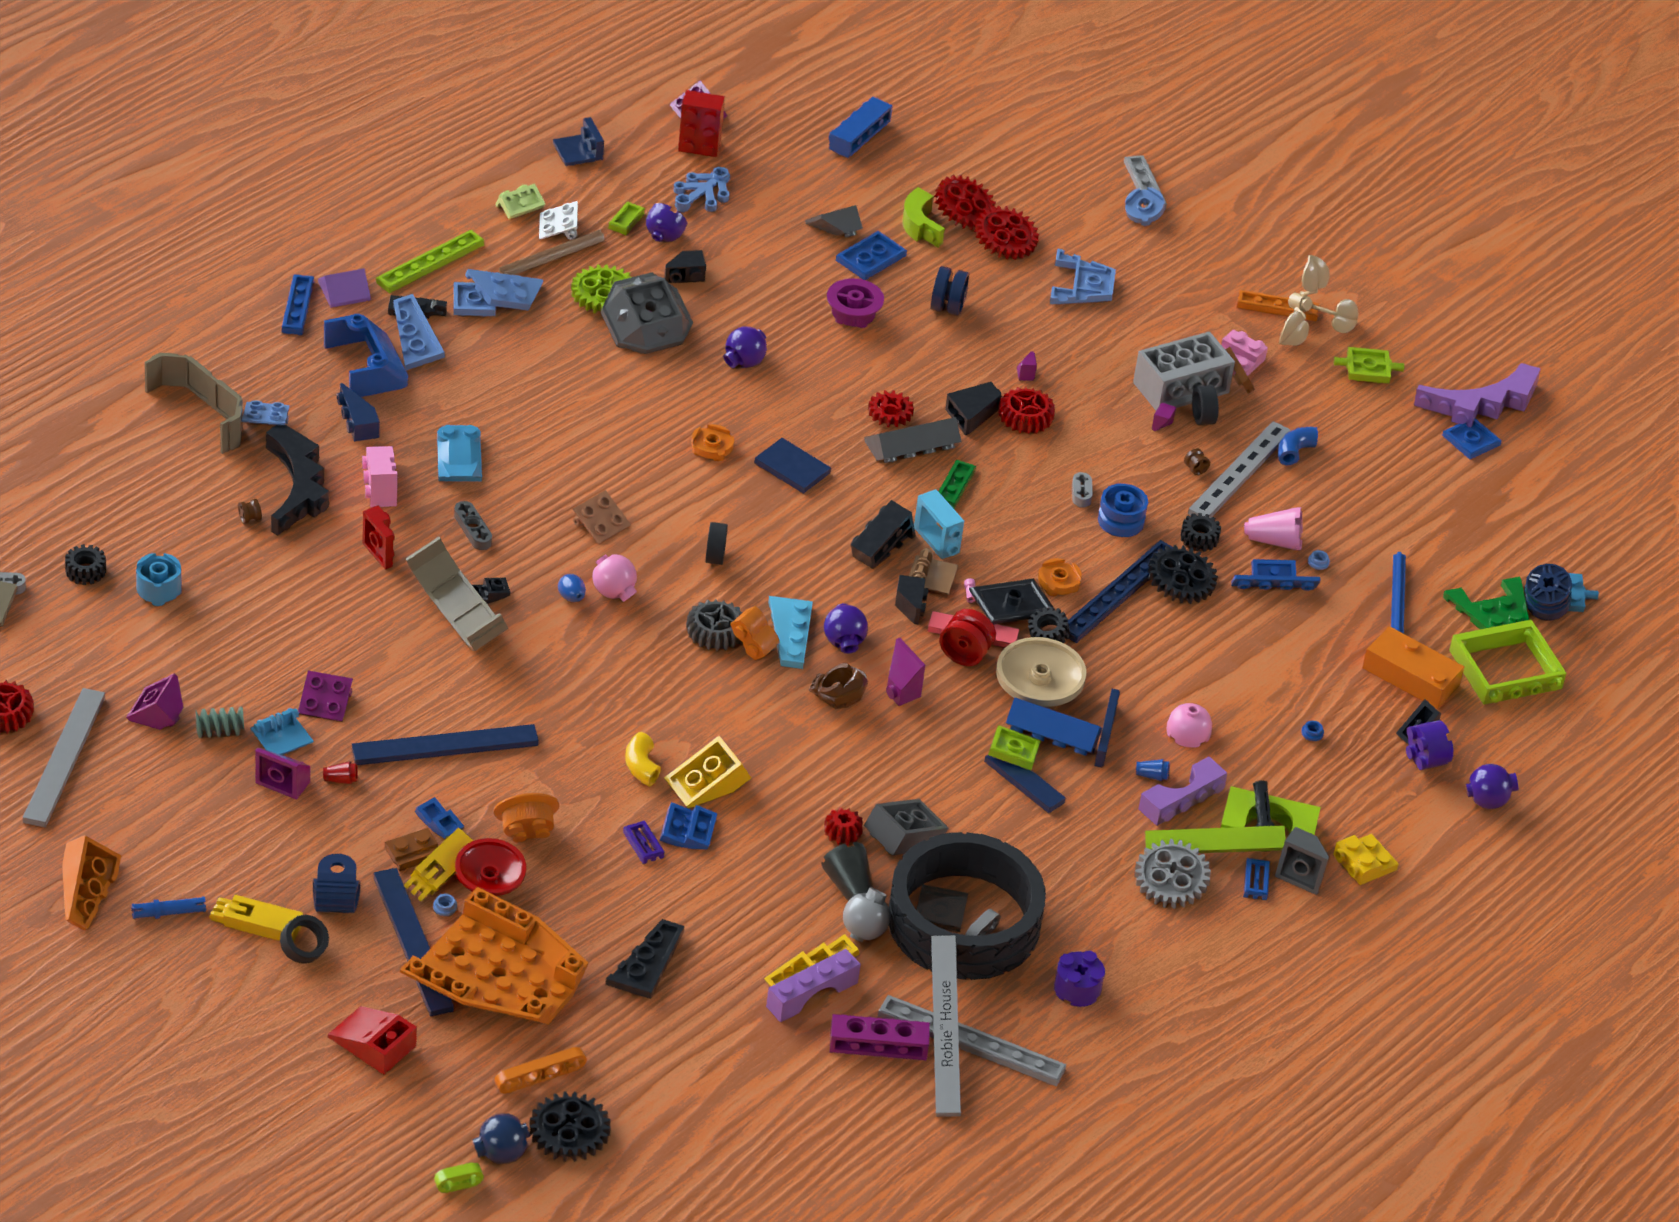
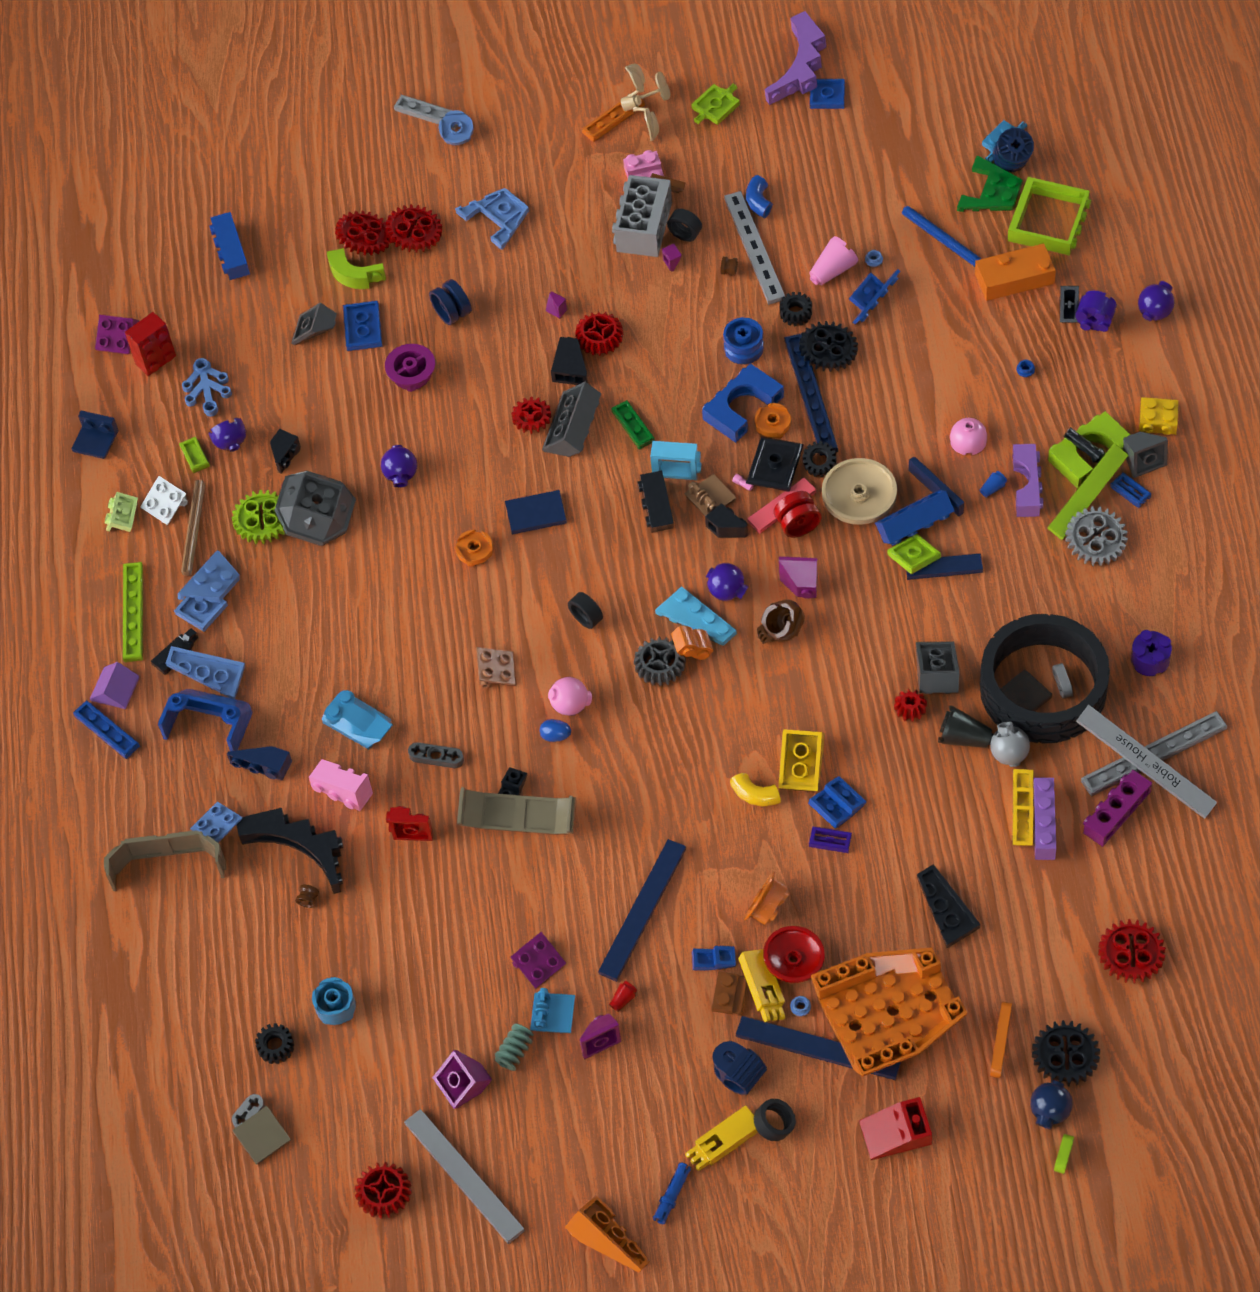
camera: 40 degrees left, 15 degrees up
light grey beam [1072,472,1093,507] -> none
none -> blue arch [702,363,784,443]
none -> red gear [1098,919,1166,984]

